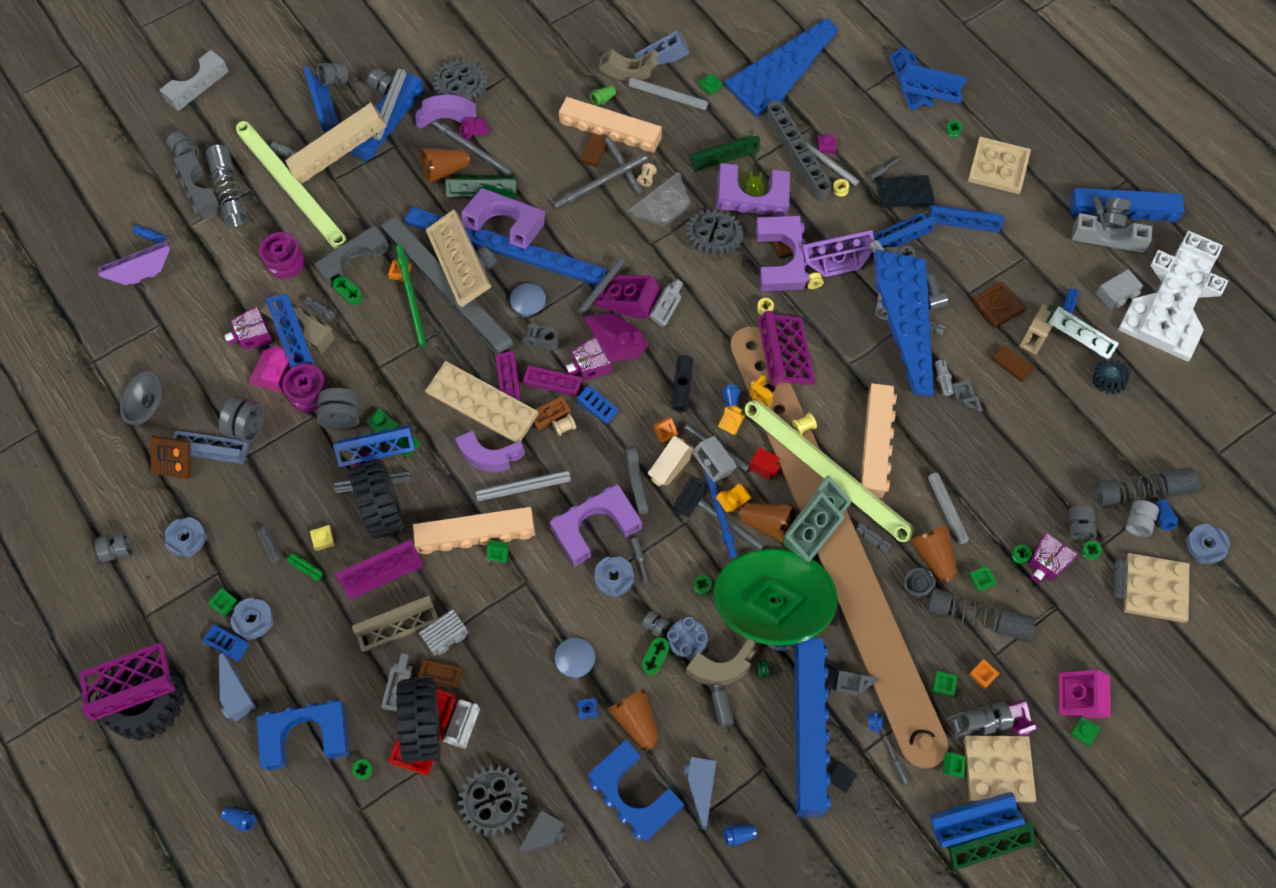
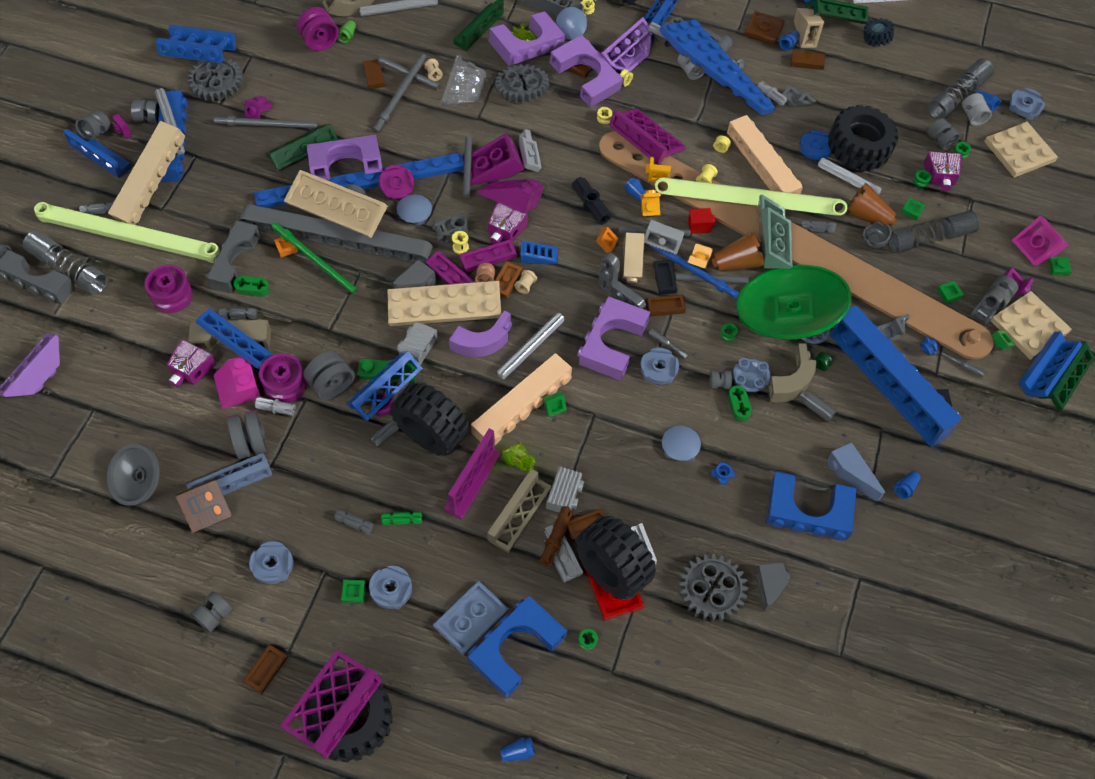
camera: 40 degrees left, 5 degrees down
blue axle [133,225,167,244] -> none
blue slope [202,624,249,662] -> none
sand blue slope [219,653,258,722] -> none
light yellow plate [310,525,335,551] -> none
medium lavender arch [416,95,476,129] -> none
dark orange cone [420,148,470,183] -> none
light nougat brick [559,97,662,153] -> none
dark orange cone [608,688,659,750] -> none
orange plate [969,659,1000,689] -> none
dark grey axle [1114,560,1127,599] -> none
none -> magenta plate [112,114,132,139]
none -> blue fence [156,25,236,63]
none -> reddish brown tile [242,644,288,695]
none -> light grey axle [255,397,296,417]
none -> magenta wheel [296,7,339,51]
none -> magenta tile [379,165,414,200]
none -> dark grey slope [393,260,436,289]
none -> light grey brick [397,321,438,365]
none -> sand blue tile [433,580,509,656]
none -> light yellow bush [452,231,469,255]
none -> nougat wheel [475,263,495,283]
none -> clear neon green piece [502,442,536,472]
none -> reddish brown pin [539,506,574,566]
none -> sand blue dish [556,7,587,40]
none -> reddish brown tile [646,295,686,317]
none -> light yellow bush [713,135,731,153]
none -> blue cone [779,30,800,50]
none -> blue tile [799,130,831,160]
none -> black tyre [828,105,899,171]

